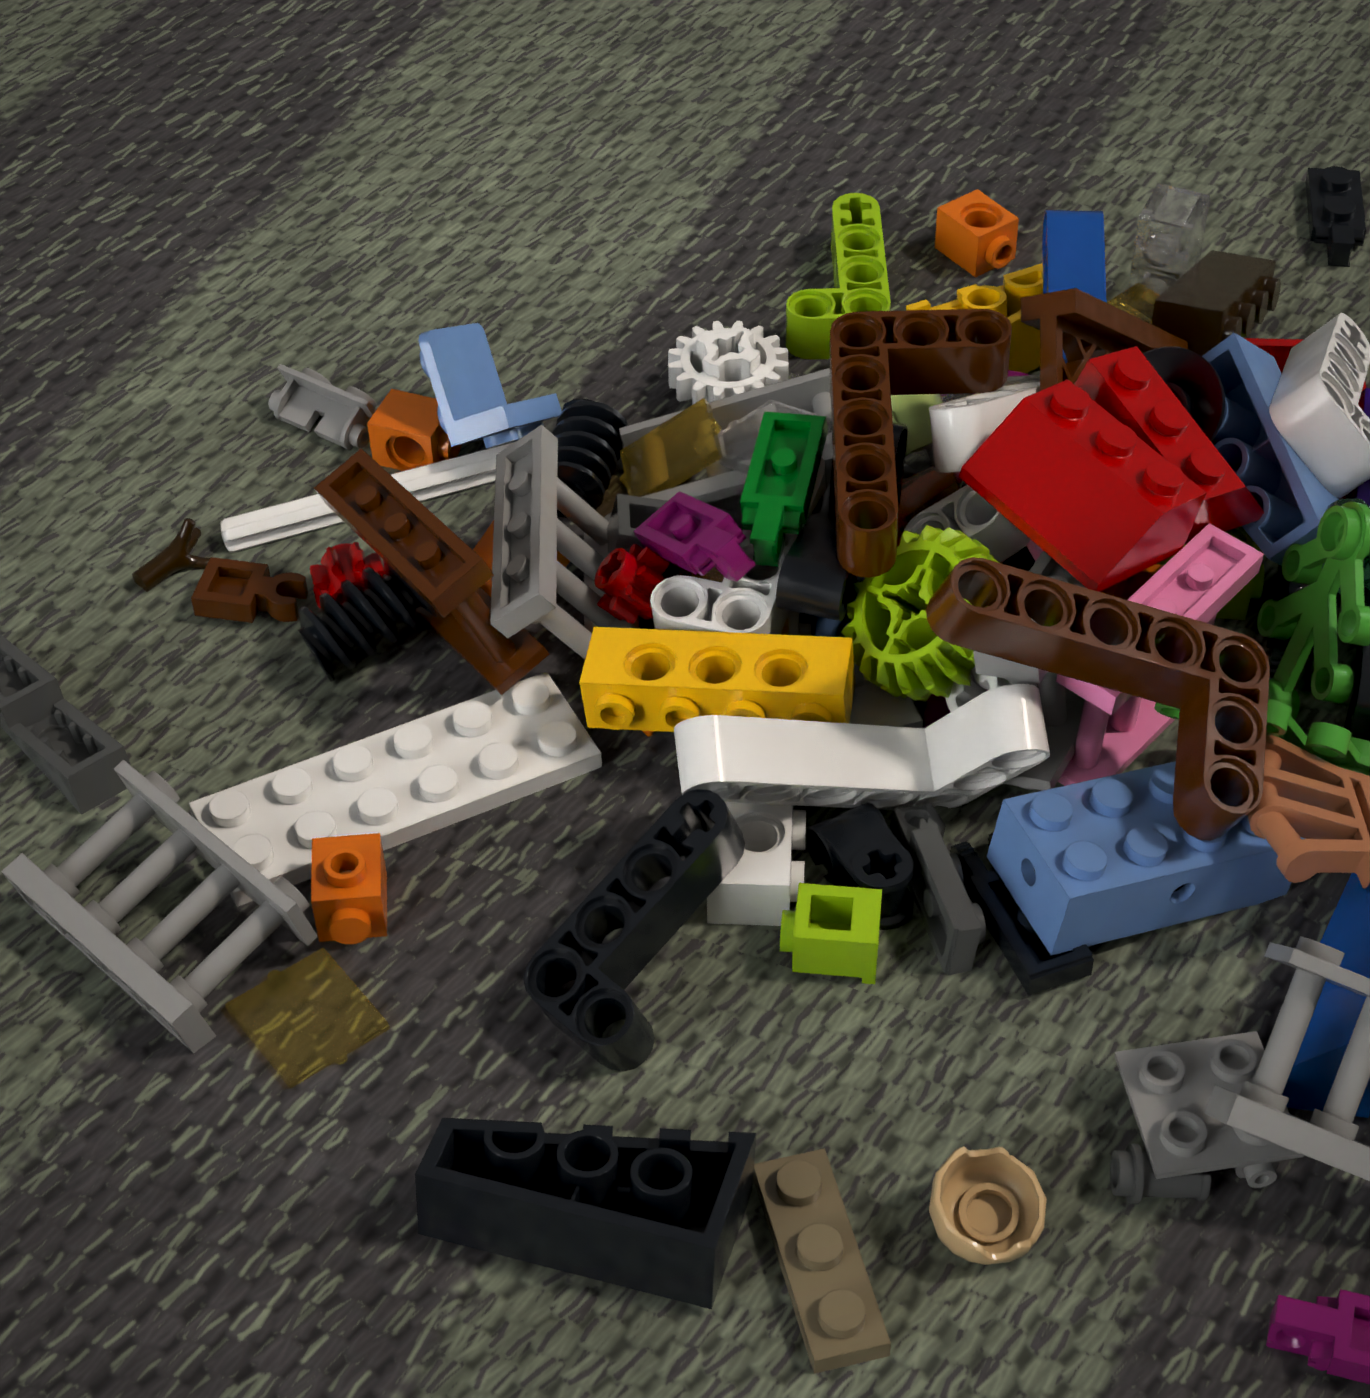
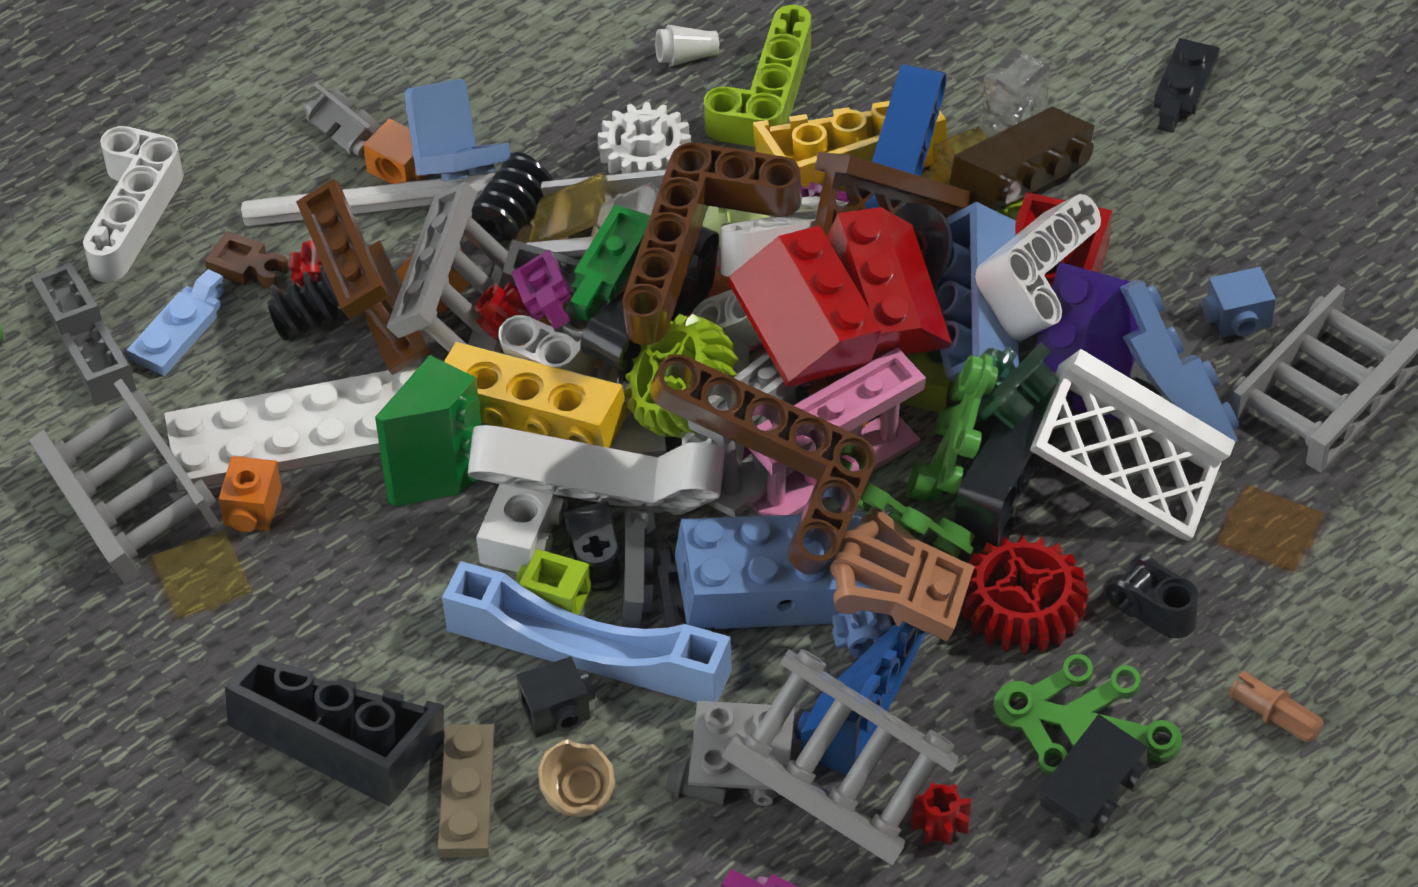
camera: 15 degrees right, 5 degrees up
dark brown bar [132,518,210,592] -> none
black beam [523,789,745,1071] -> none
orange brick [935,189,1019,278] -> none
none -> white beam [83,126,184,283]
none -> light blue hinge [126,269,226,376]
none -> green slope [375,355,482,506]
none -> light blue arch [442,561,732,703]
none -> black brick [516,656,595,737]
none -> white cone [655,25,719,67]
none -> medium blue gear [832,610,892,658]

